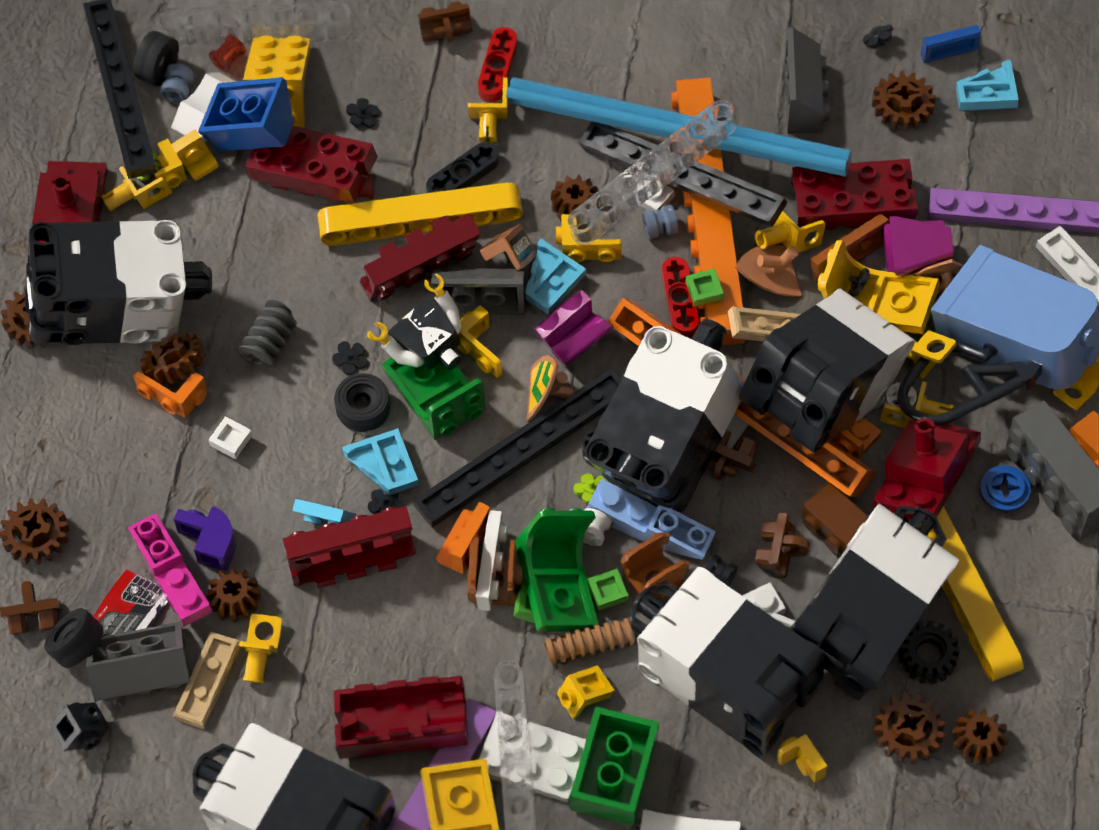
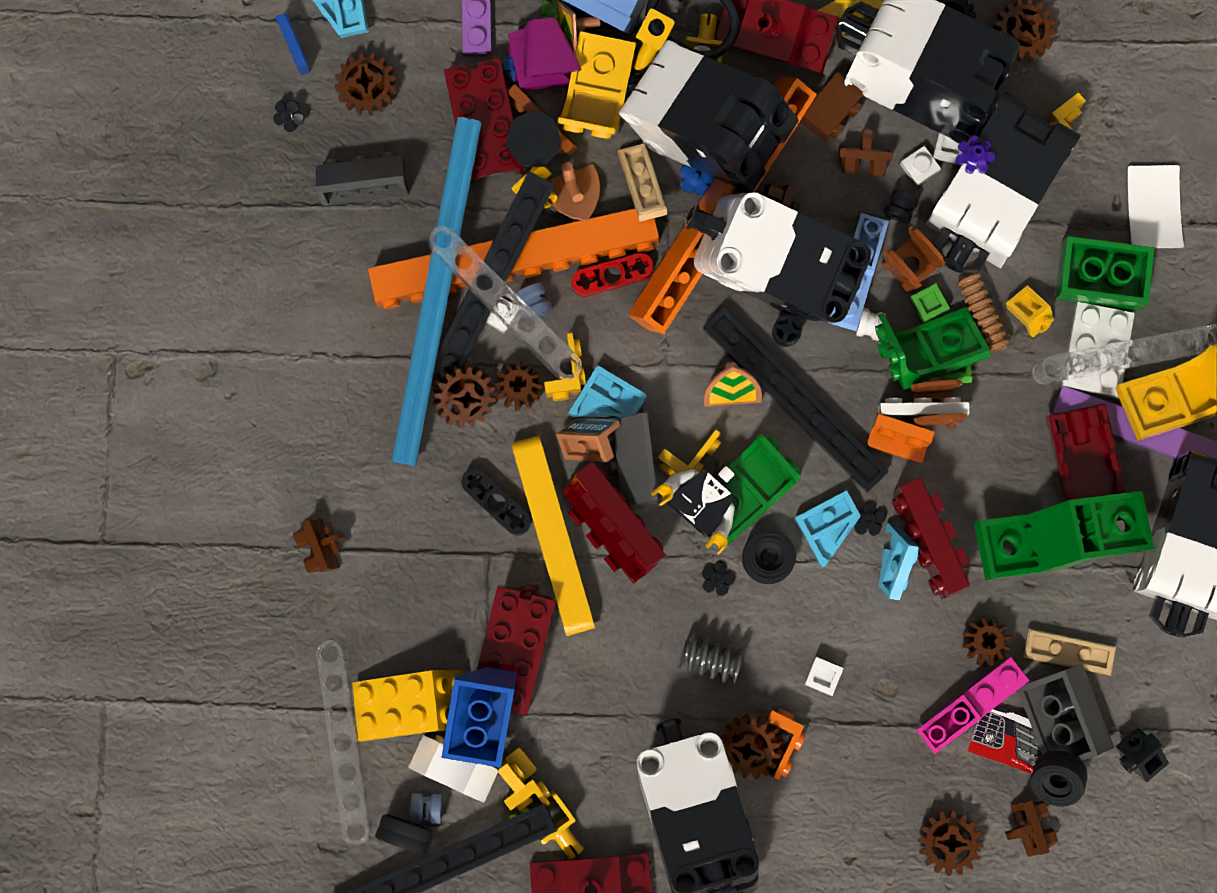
camera: 100 degrees left, 20 degrees up
dark purple brick [174,506,236,571] -> none
clear red bush [208,34,247,72] -> none
yellow bracket [239,614,283,683] -> none
black plant [346,98,379,127] -> none
yellow bracket [468,78,509,143] -> none
red beam [478,27,517,103] -> none
magenta piece [533,290,614,367] -> none
lime plant [573,473,607,504] -> none
bright green plate [685,268,724,307] -> none
black plant [848,267,870,297] -> none
none -> reddish brown gear [431,364,496,428]
none -> black hat [507,110,562,167]
none -> dark purple plant [956,136,995,174]
none -> green bracket [974,491,1155,581]

